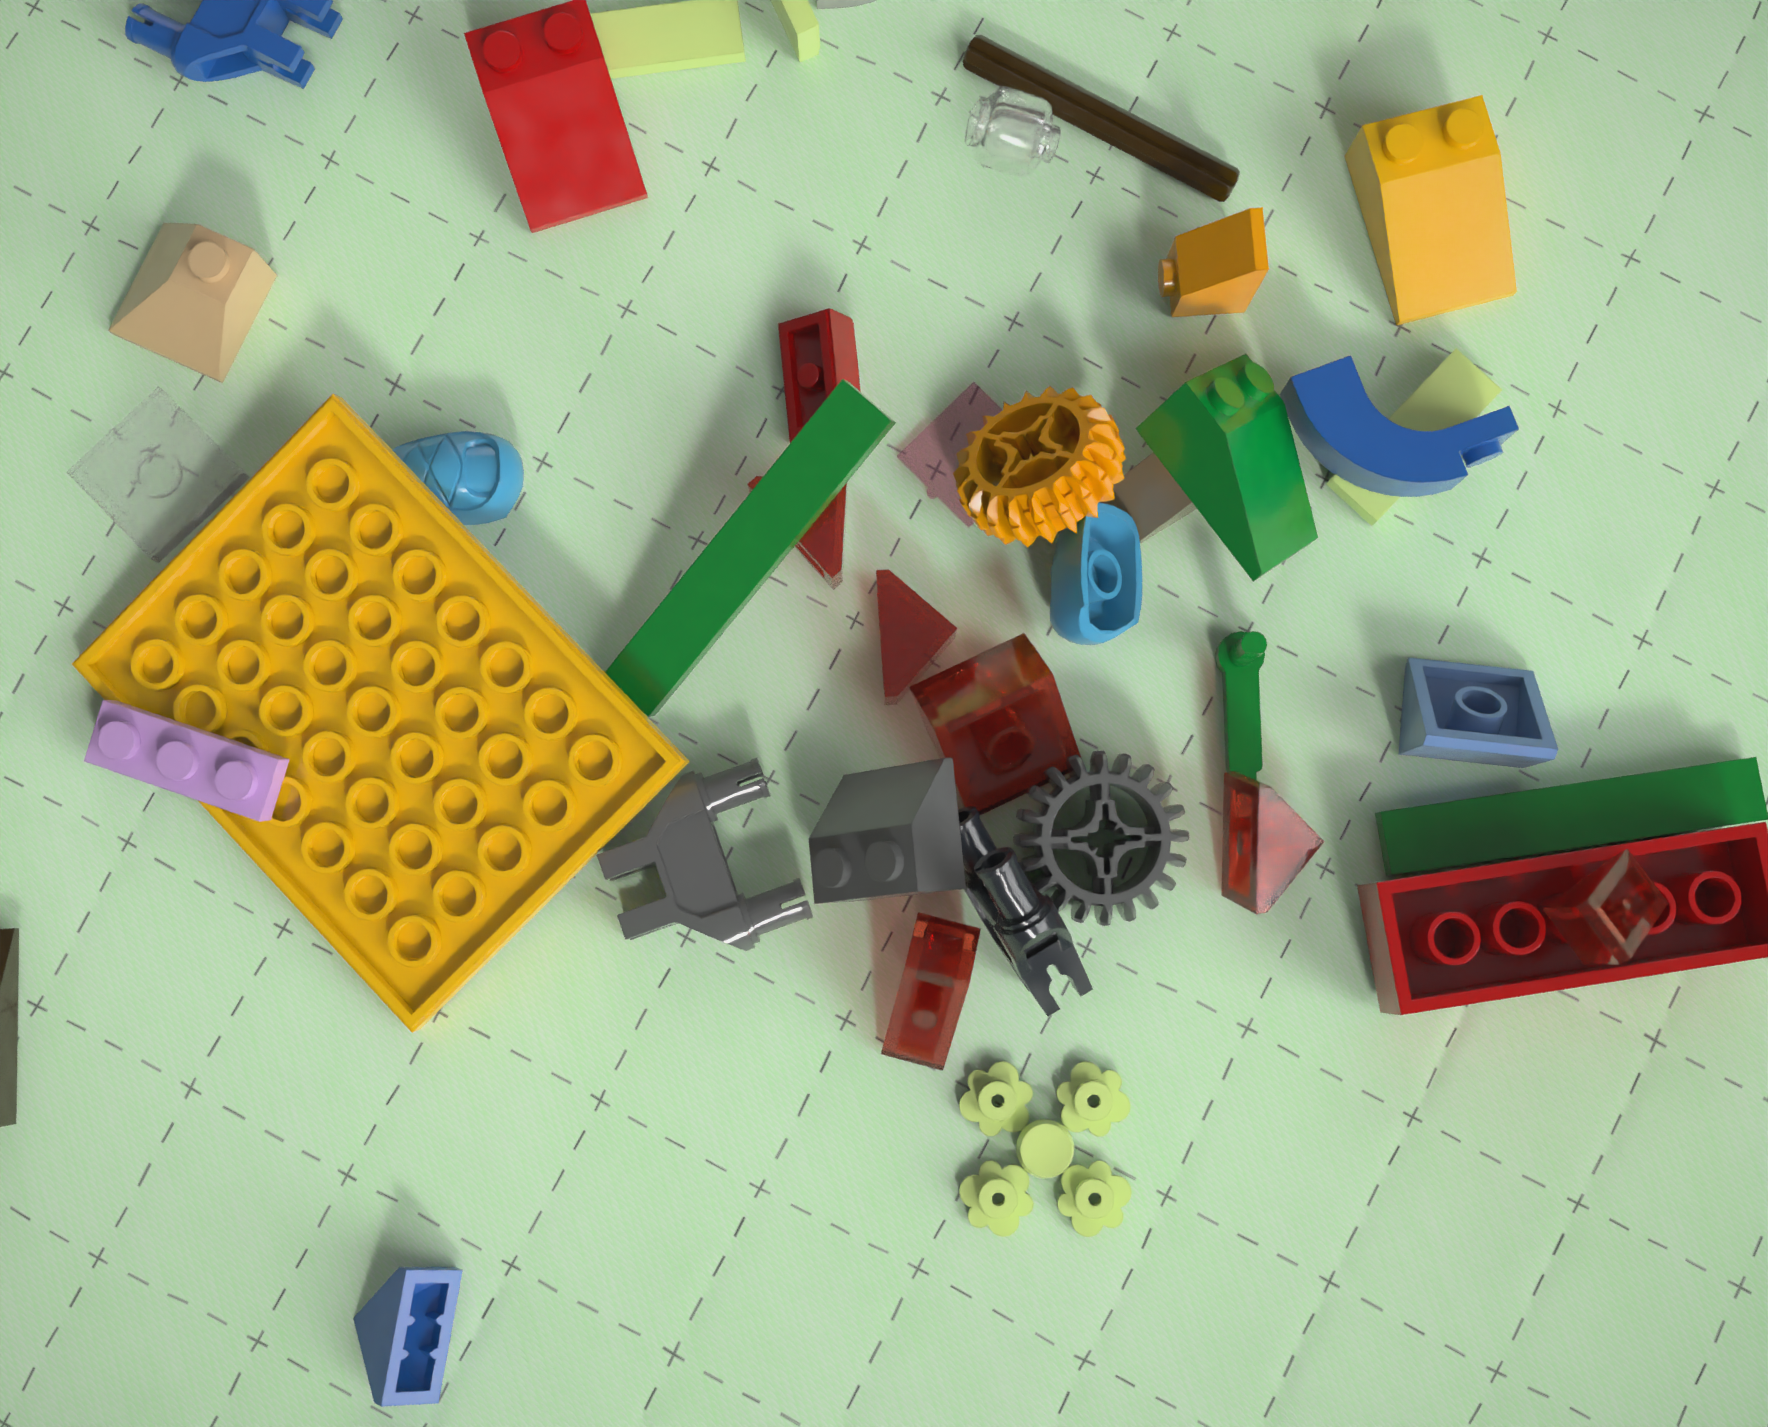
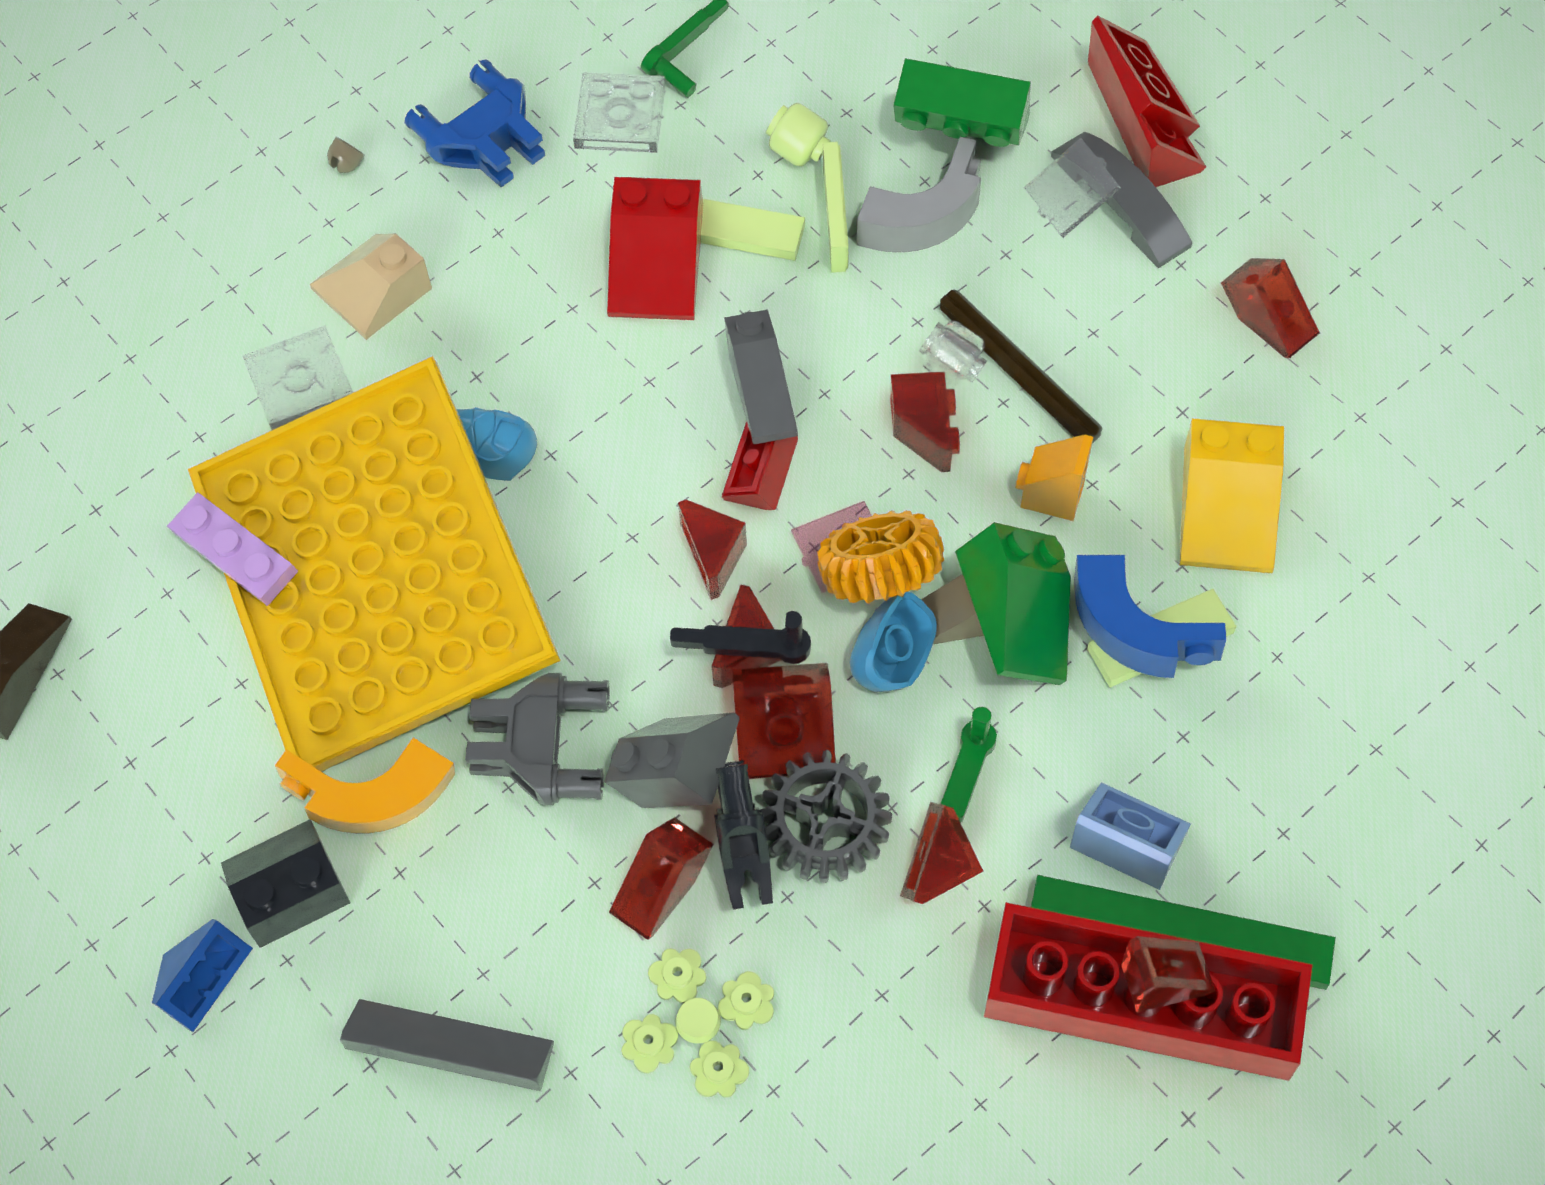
camera: 25 degrees right, 20 degrees down
green tile [605,379,896,717] -> none
none -> black slope [221,819,351,948]
none -> light orange arch [275,738,455,834]
none -> dark tan hinge [327,137,365,173]
none -> dark grey slope [340,999,554,1091]
none -> black piece [670,611,811,664]
none -> dark grey slope [724,309,798,445]
none -> clear red slope [890,371,960,472]

